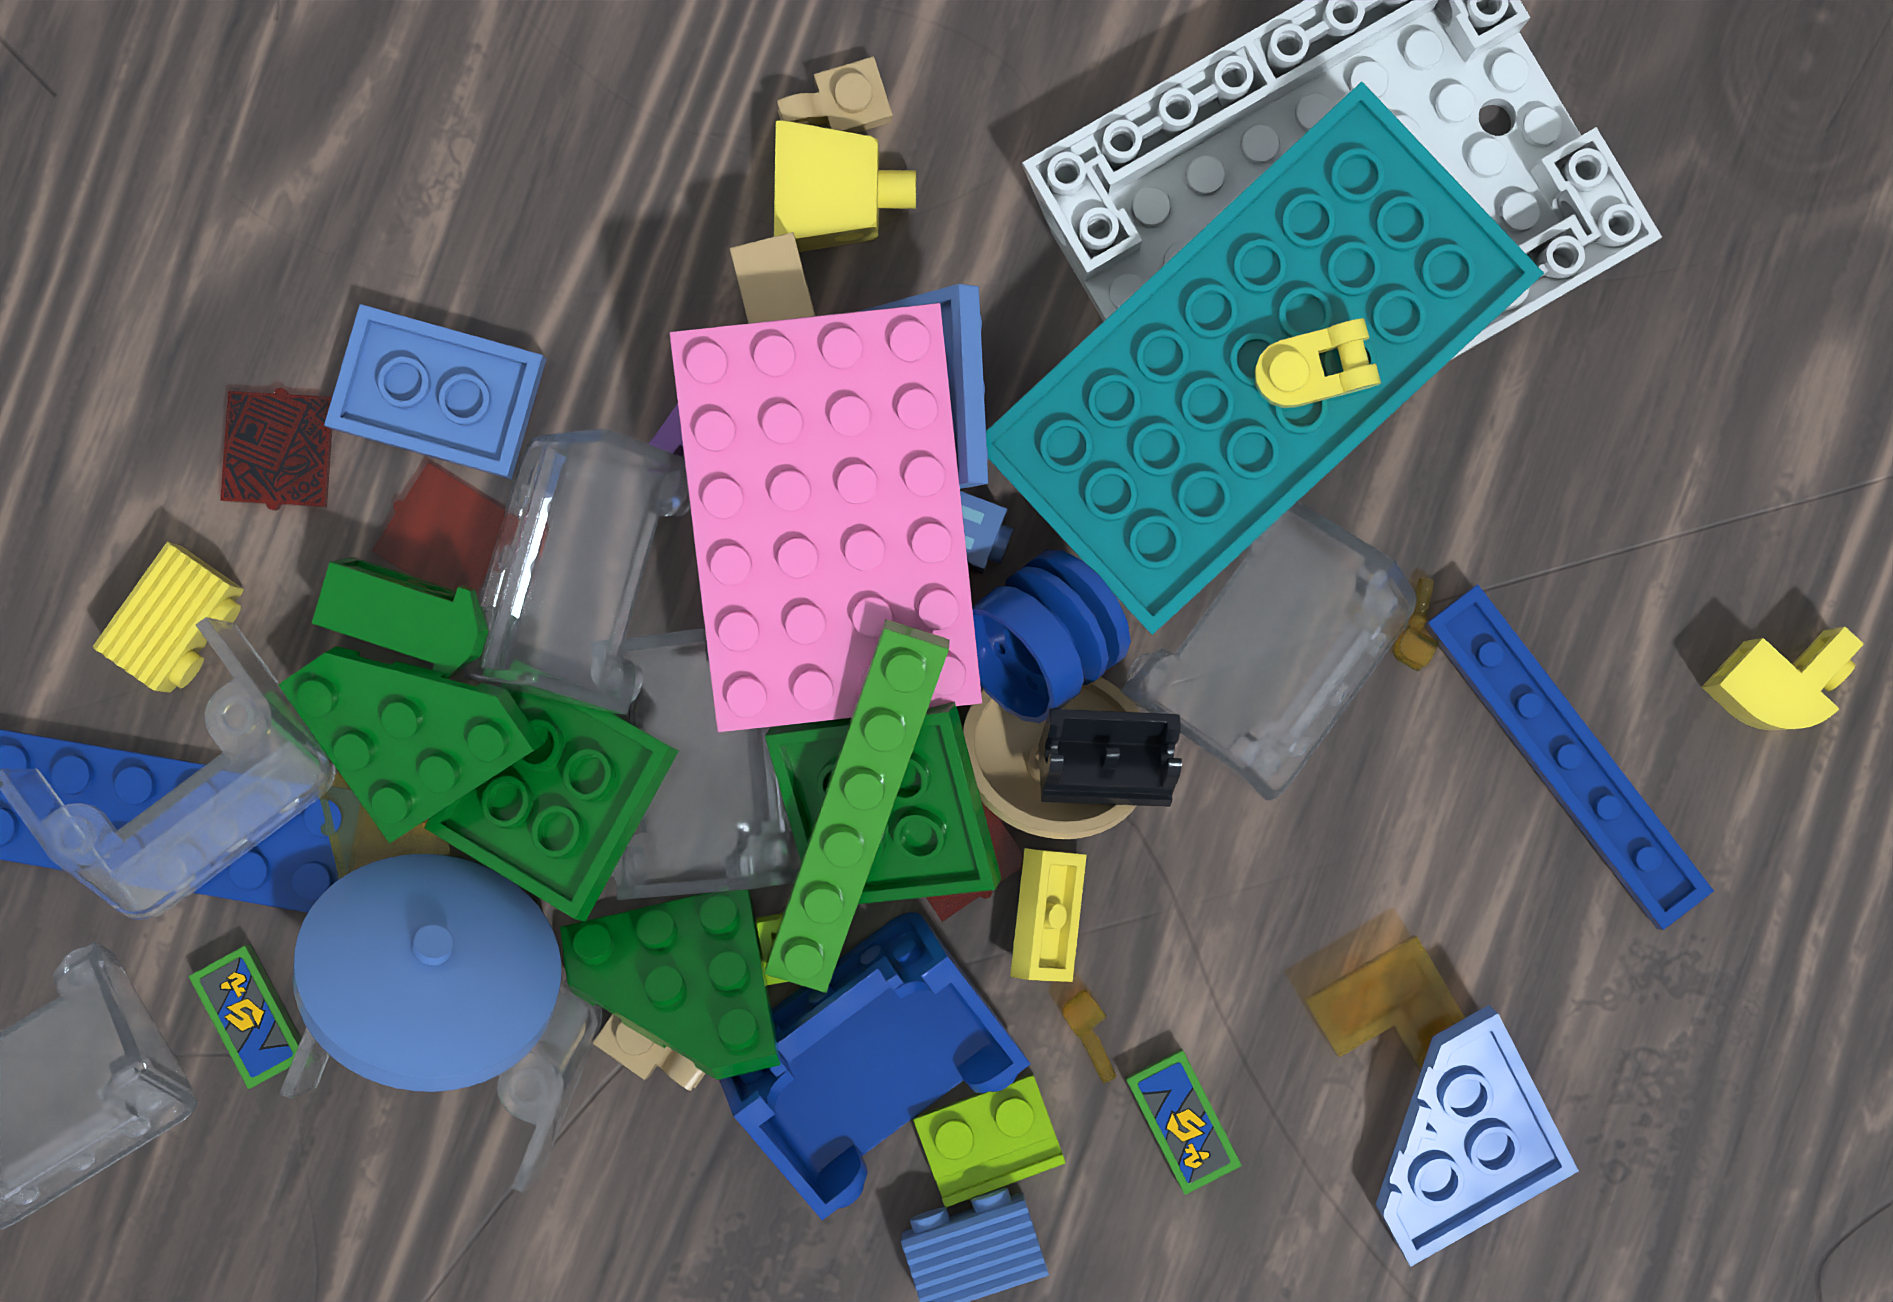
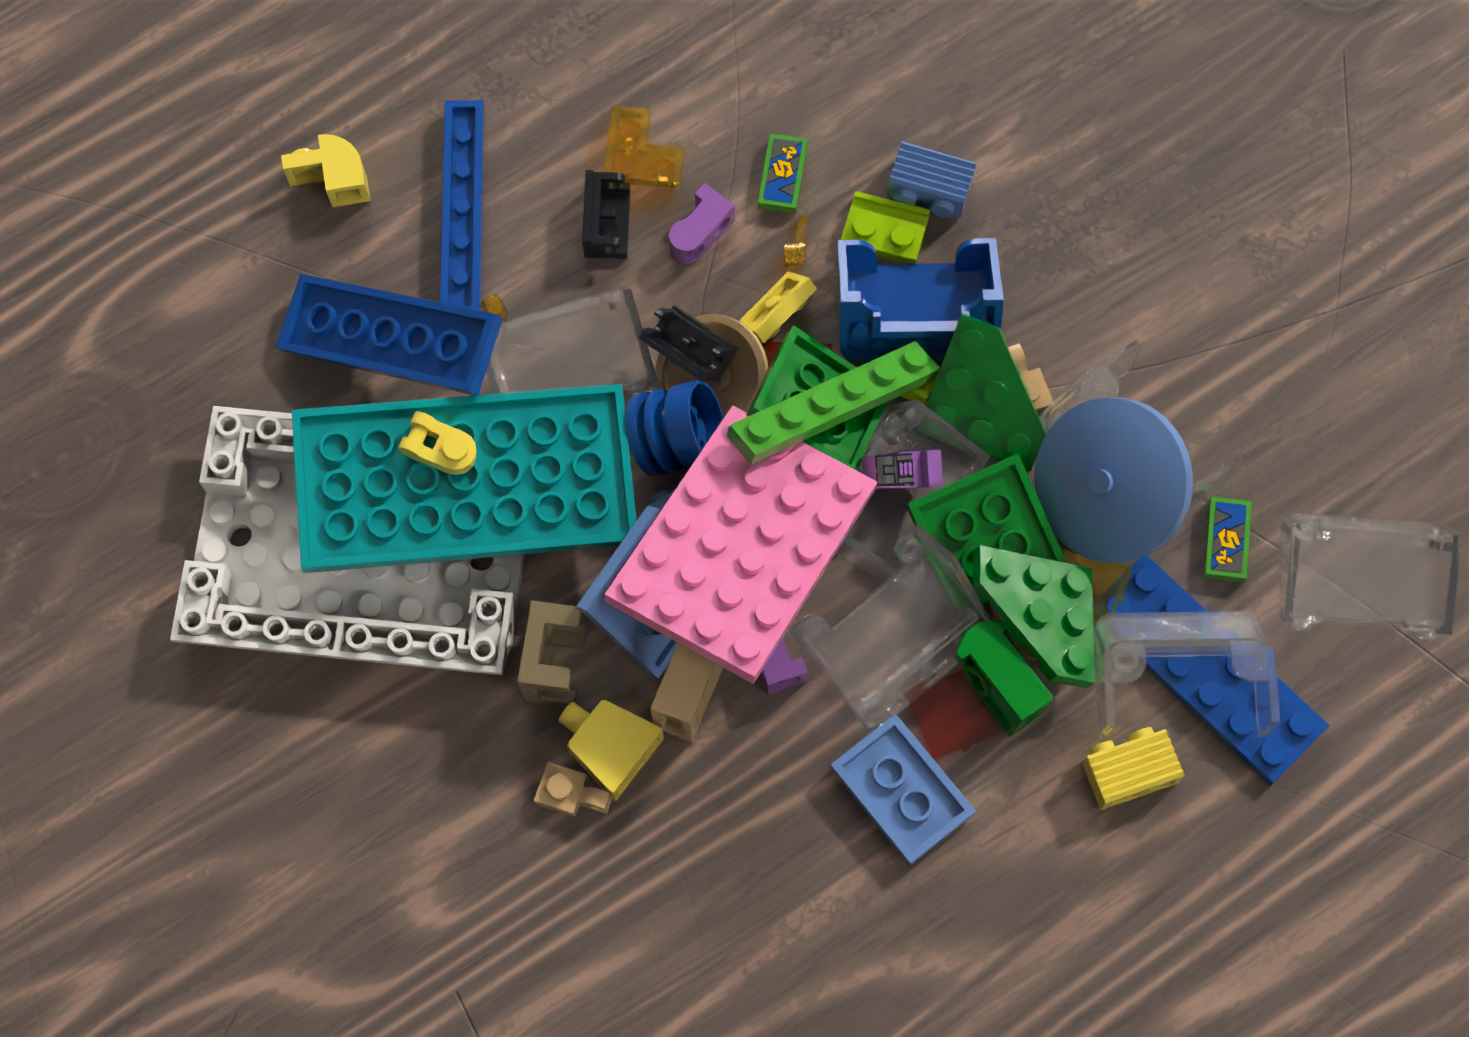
camera: 145 degrees left, 15 degrees down
clear red piece [220,388,332,511] -> none
plate [1375,1005,1579,1266] -> none
none -> blue plate [275,273,503,396]
none -> dark tan panel [517,600,587,707]
none -> black hinge [582,170,631,259]
none -> medium lavender leg [669,183,735,264]
none -> leg [862,449,943,489]

